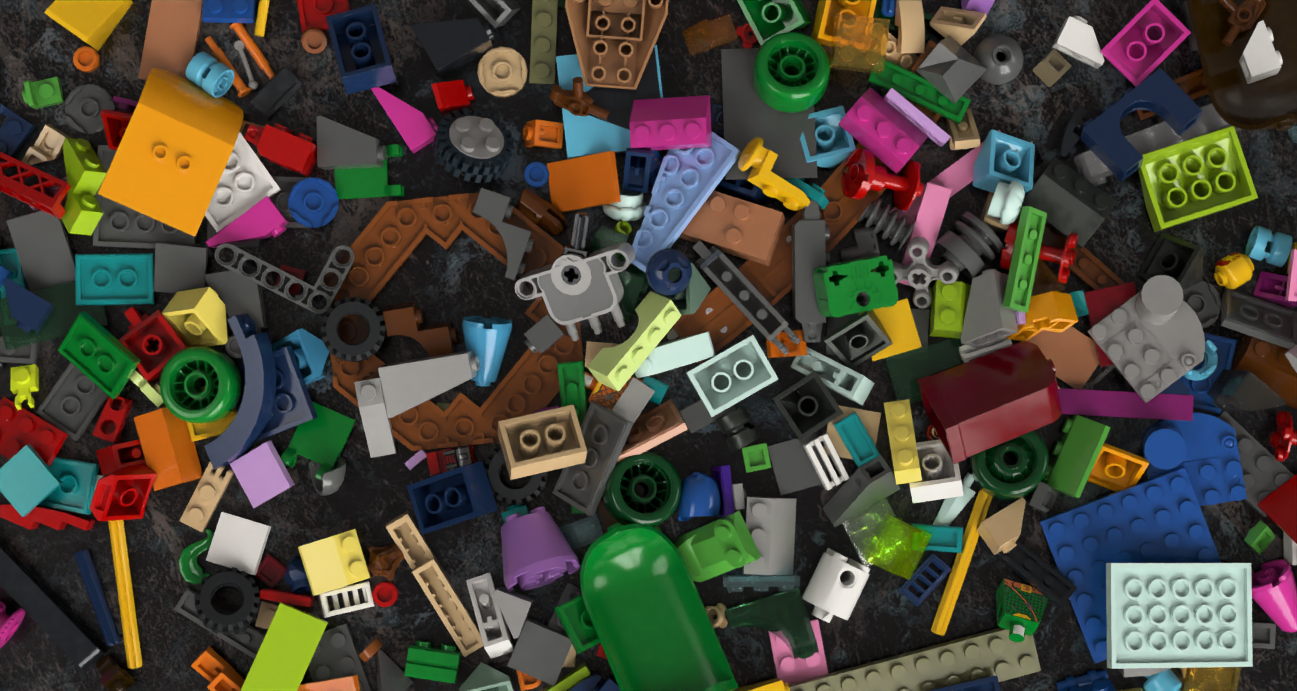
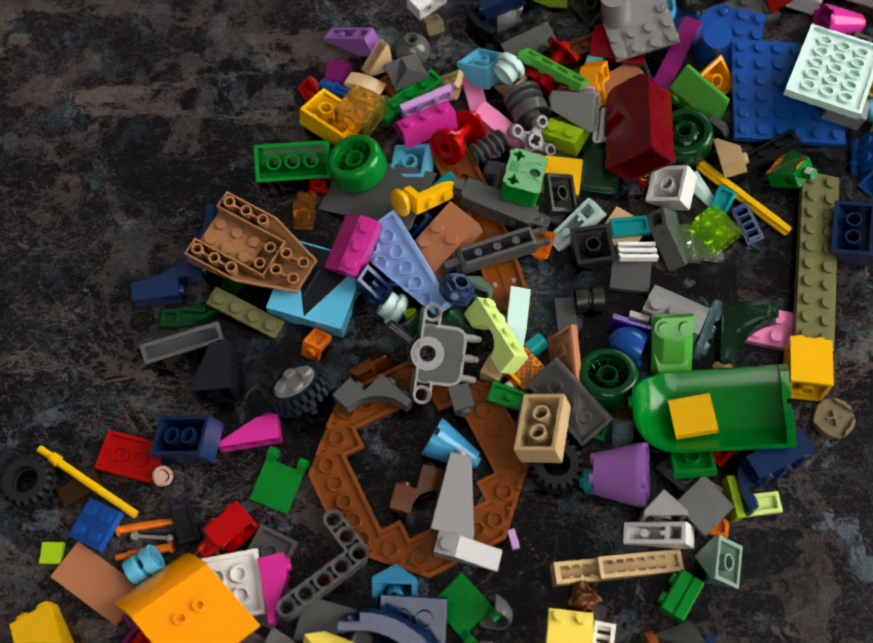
camera: 60 degrees left, 20 degrees down
blue tile [288,177,339,228] -> none
dark grey slope [316,116,387,170] -> none
black tyre [321,297,386,362] -> none
red tile [372,581,399,607] -> none
dark blue brick [407,461,498,535] -> none
leg [426,445,477,476] -> none
red slope [431,80,474,116] -> none
tan tile [477,46,528,98] -> none
blue tile [524,162,549,188] -> none
orange tile [547,151,621,213] -> none
reddish brown piece [549,77,610,120] -> none
light grey tile [612,377,655,424] -> none
light aqua slope [686,335,778,417] -> none
bright green plate [741,443,771,473] -> none
white cylinder [802,548,870,623] -> none
light yellow brick [884,399,922,485] -> none
bright green plate [1244,521,1276,555] -> none
none -> yellow tile [668,393,719,440]

